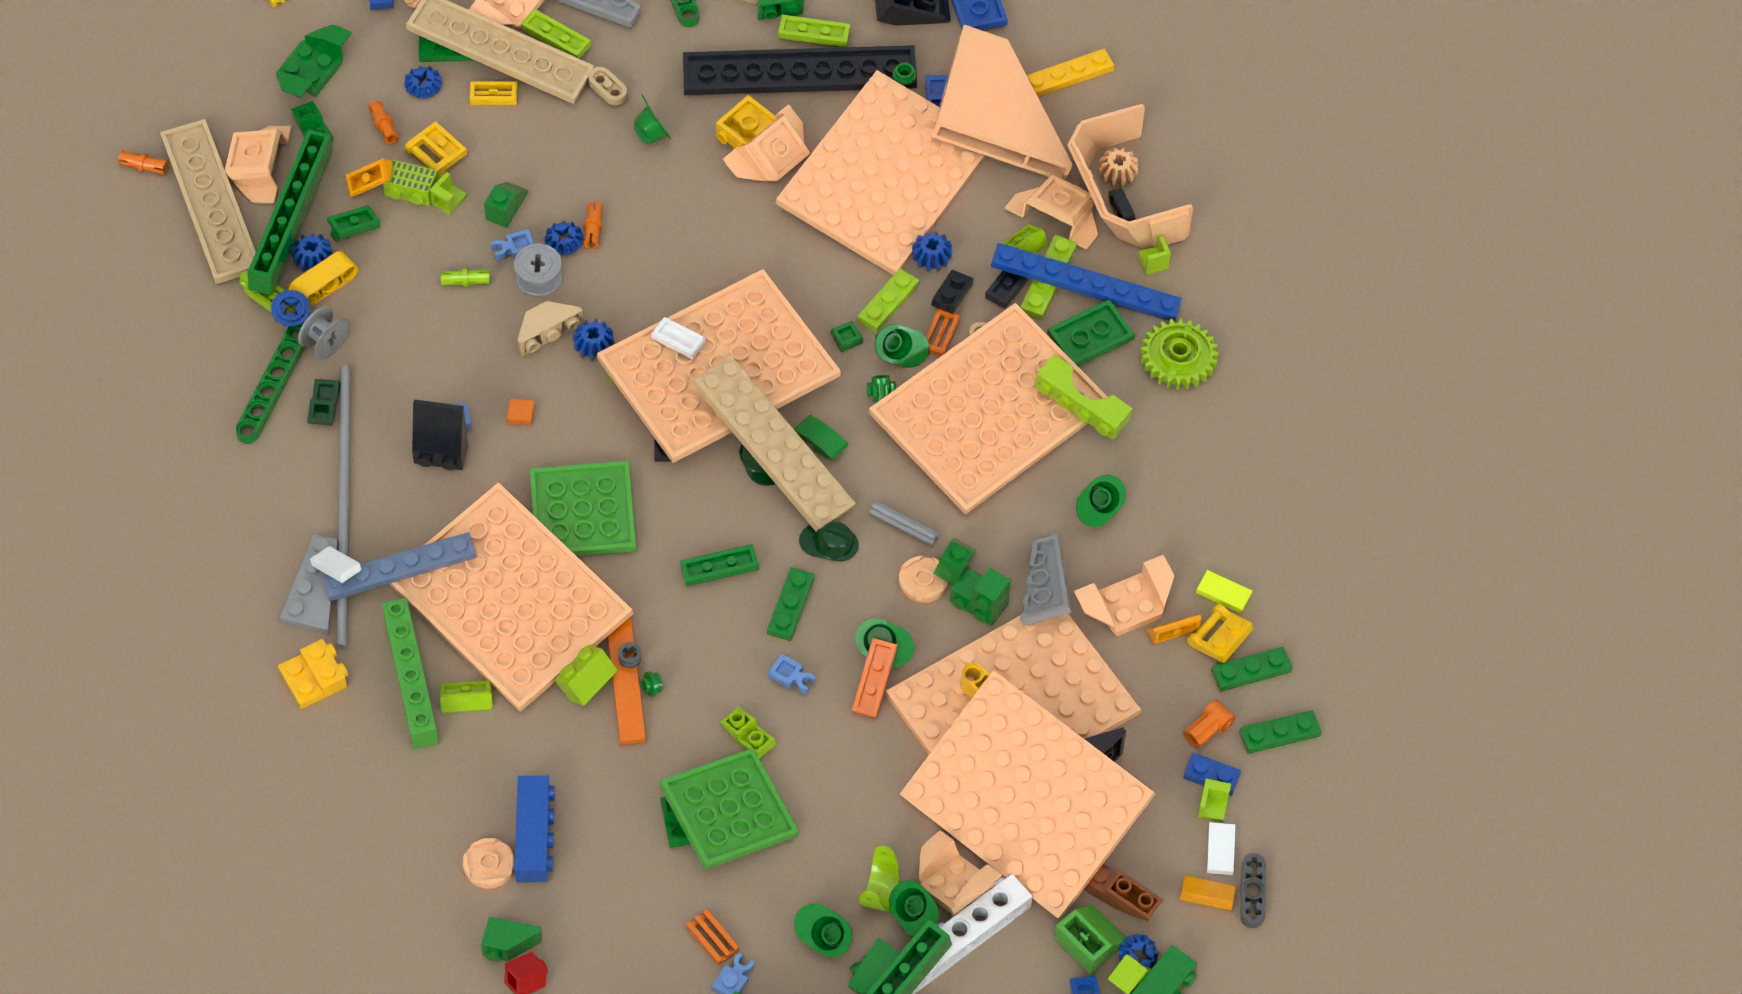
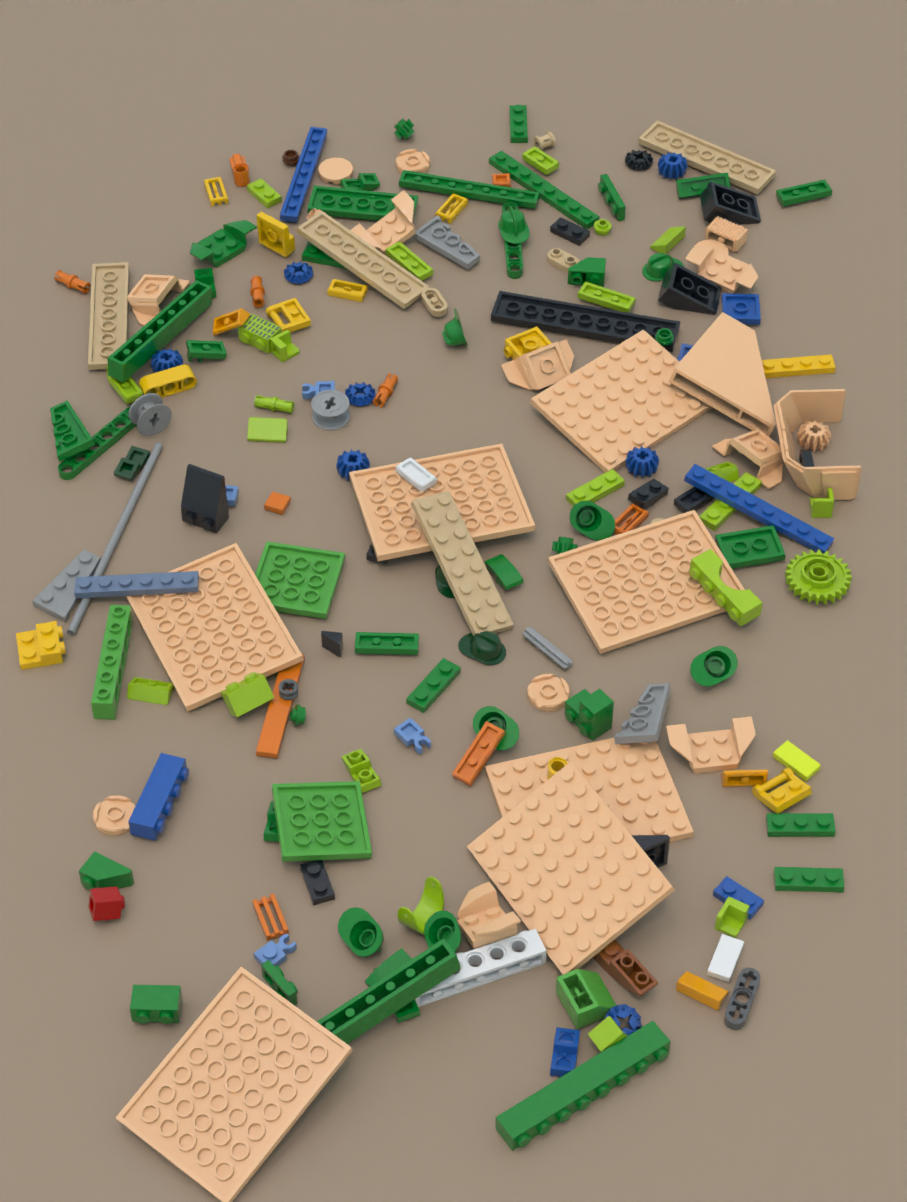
camera: 20 degrees right, 10 degrees down
blue gear [271,290,310,328] -> none
white tile [310,546,362,583] -> none
green slope [484,182,528,228] -> none
tan slope [517,301,584,357] -> none
green tile [831,321,863,352] -> none
green slope [933,538,976,585] -> none
orange piece [1183,699,1236,748] -> none
none -> green wing [50,400,95,462]
none -> lime slope [247,417,288,442]
none -> yellow plate [256,212,295,257]
none -> black plate [300,860,335,905]
none -> black slope [321,631,343,657]

